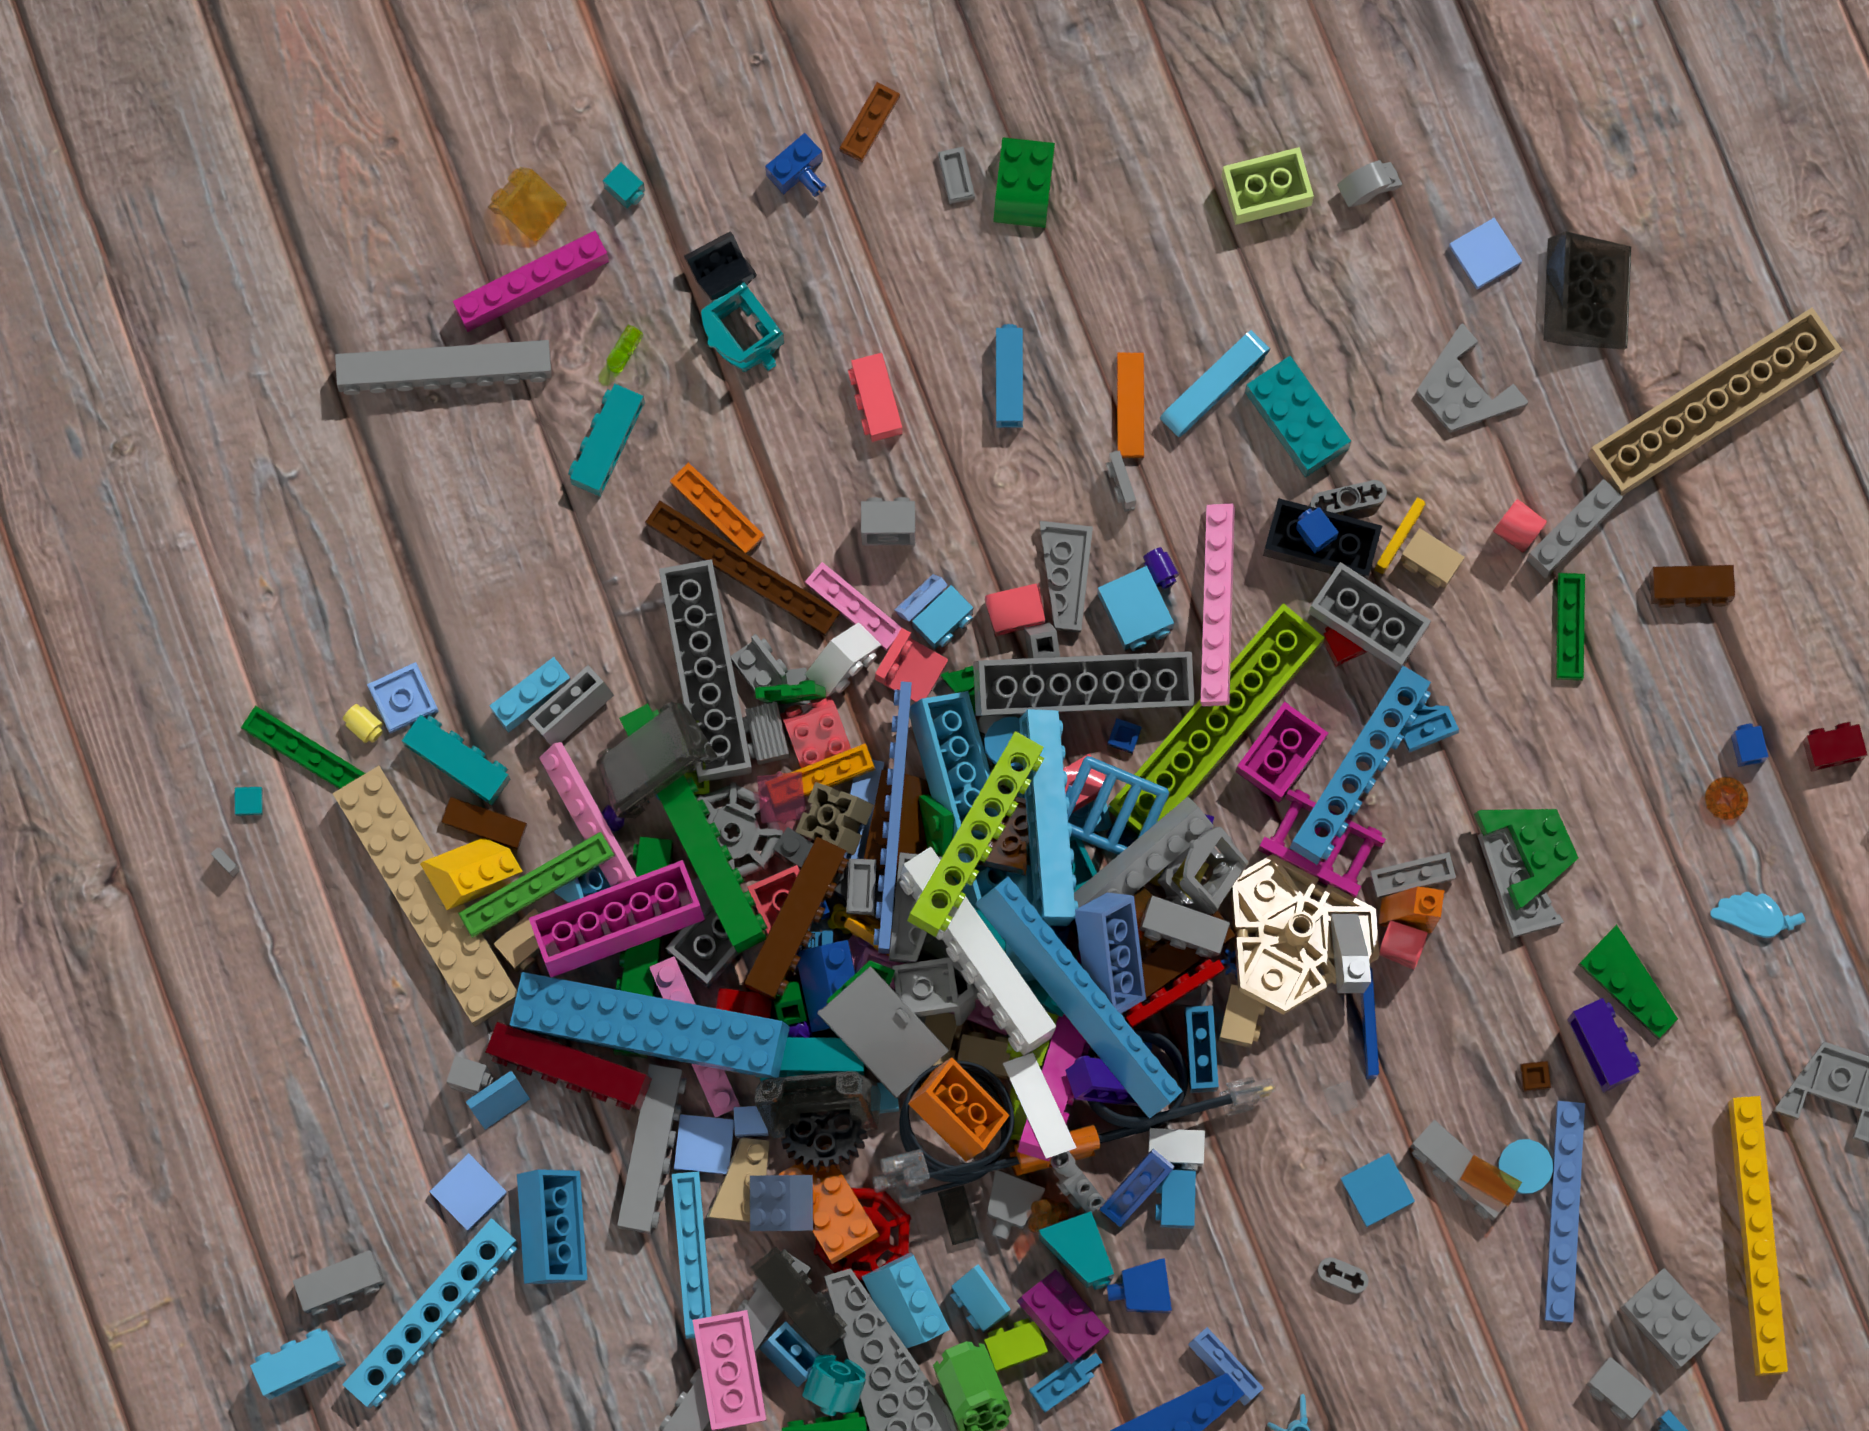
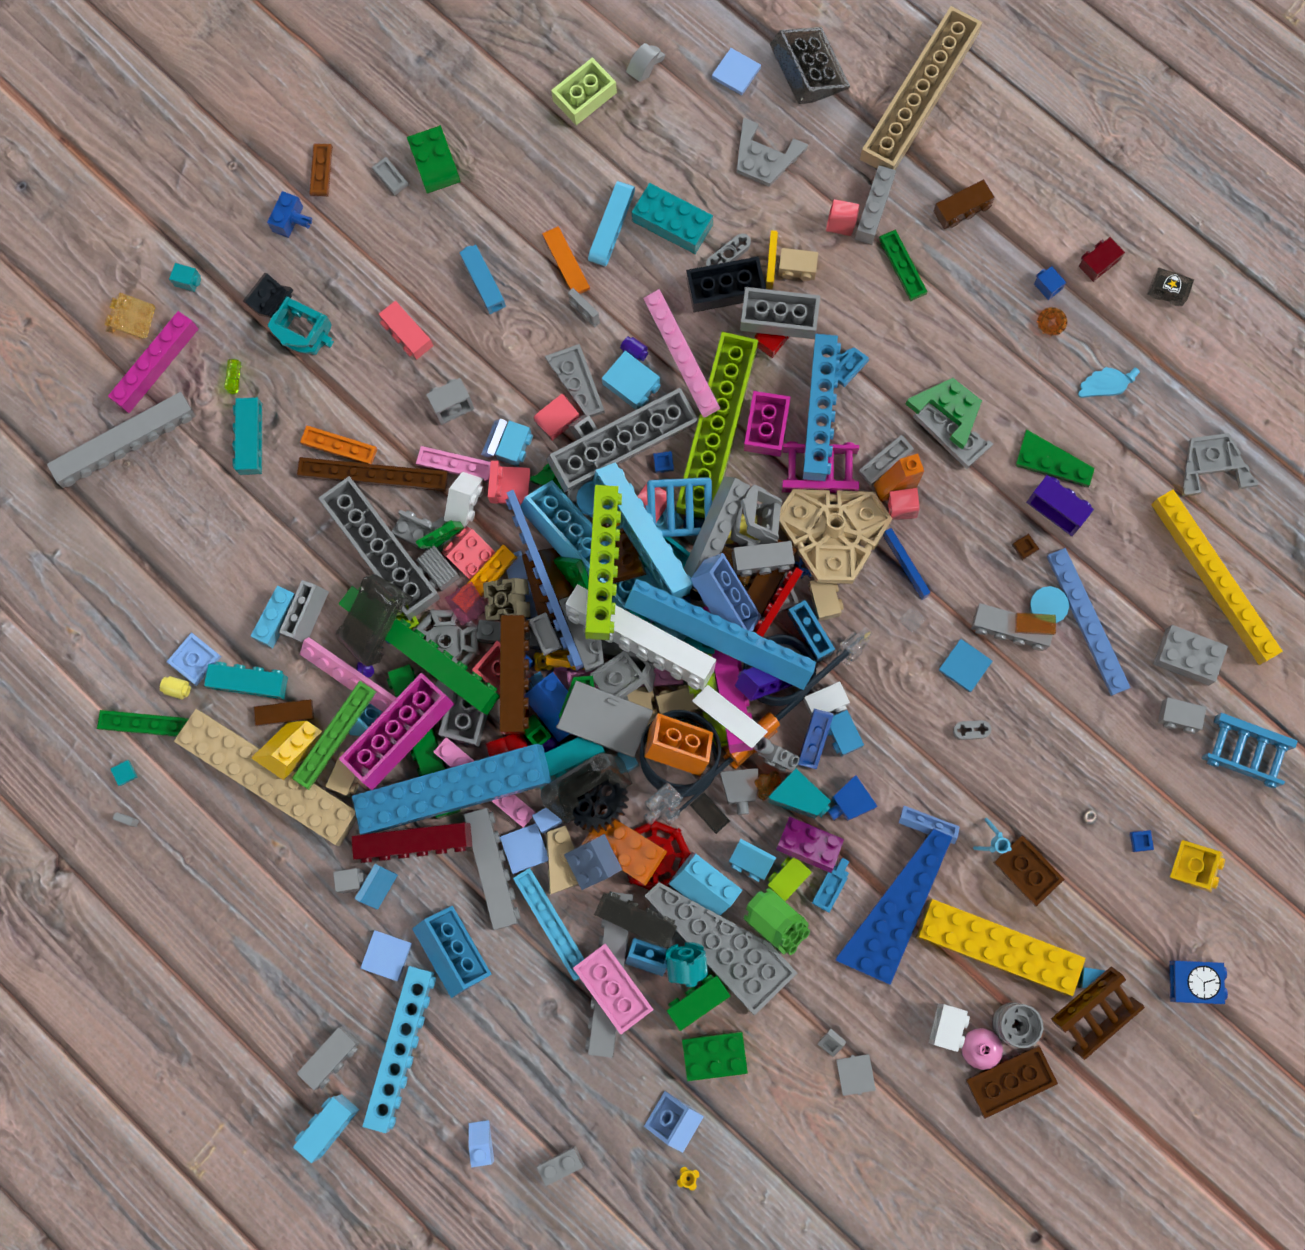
camera: 20 degrees left, 0 degrees up
blue brick [1296,507,1339,554] -> none
light grey slope [1330,914,1371,993] -> none

